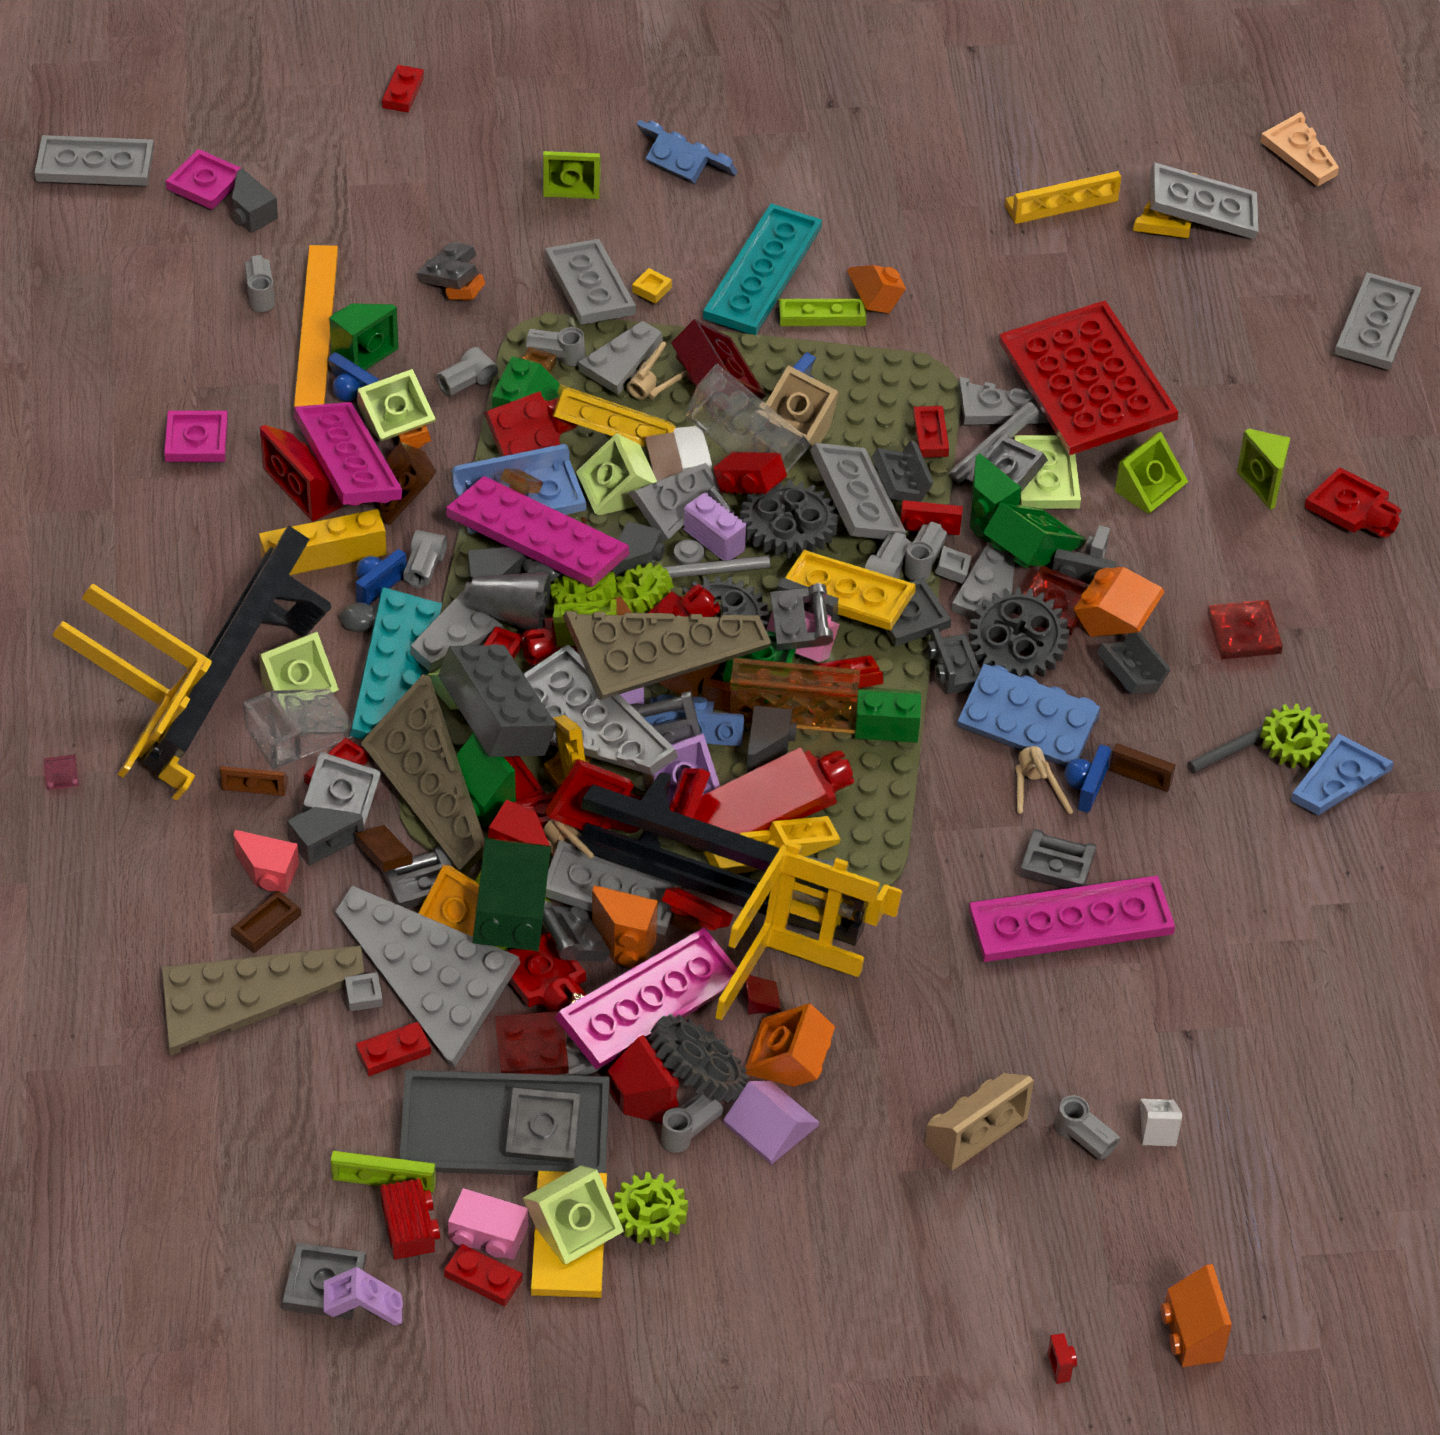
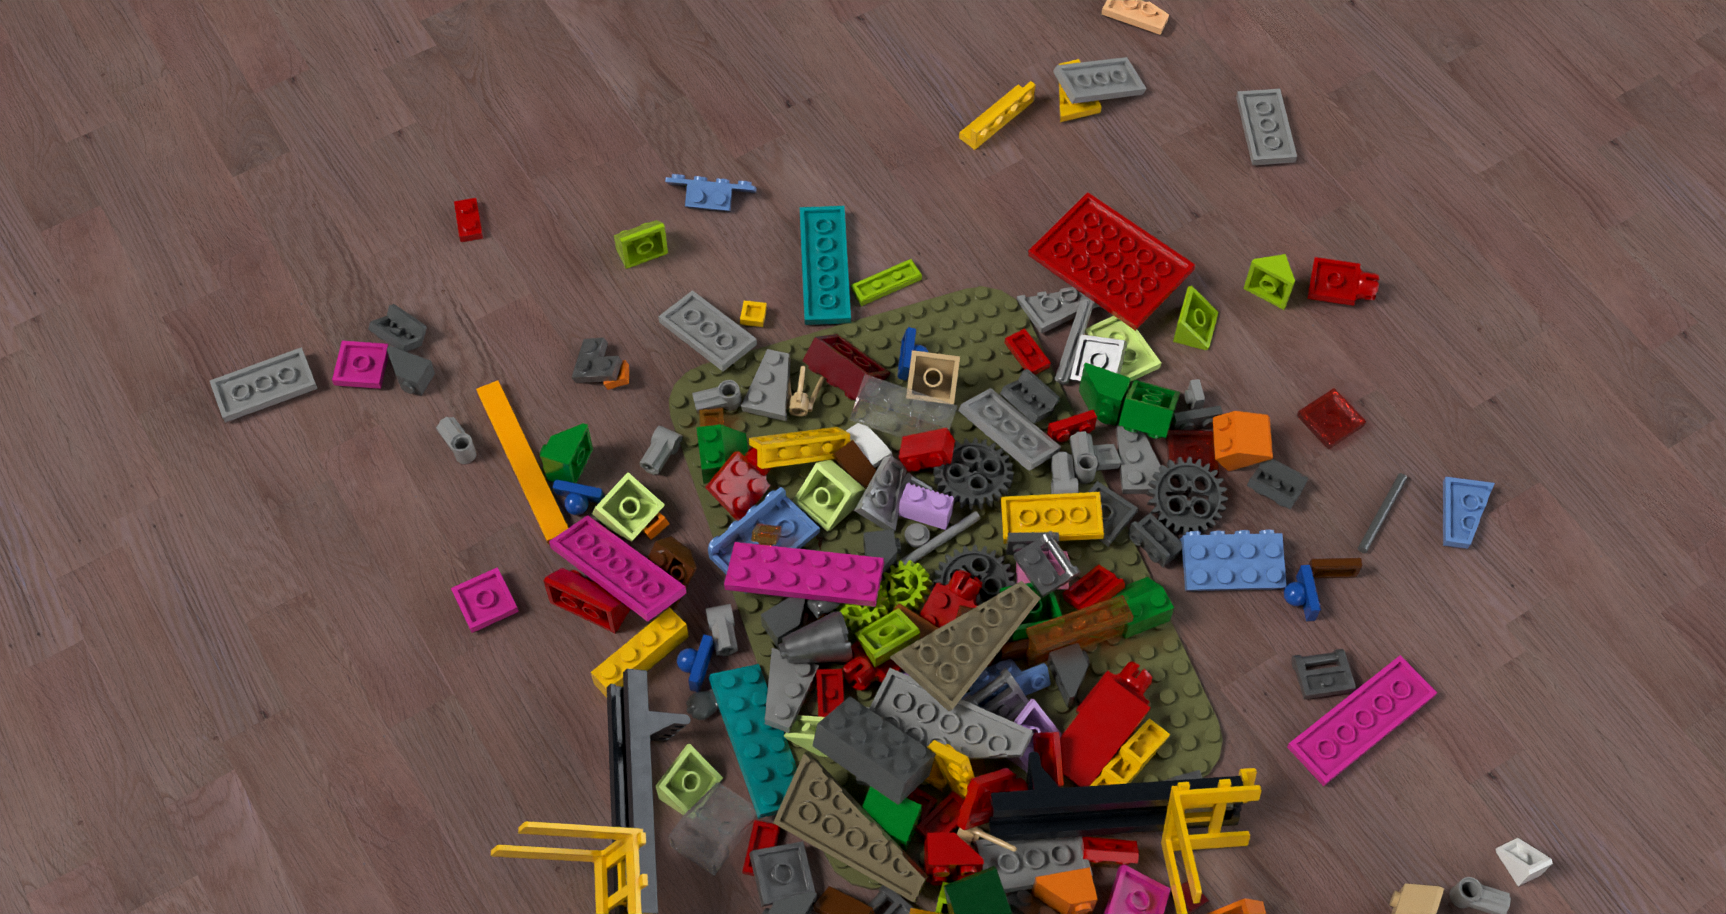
camera: 25 degrees left, 10 degrees up
dark orange slope [220,766,288,796] -> none
orange slope [847,265,906,314] -> none
tan plant [1015,746,1073,815] -> none
lime gear [1260,703,1330,768] -> none
none -> dark grey bracket [368,304,427,352]

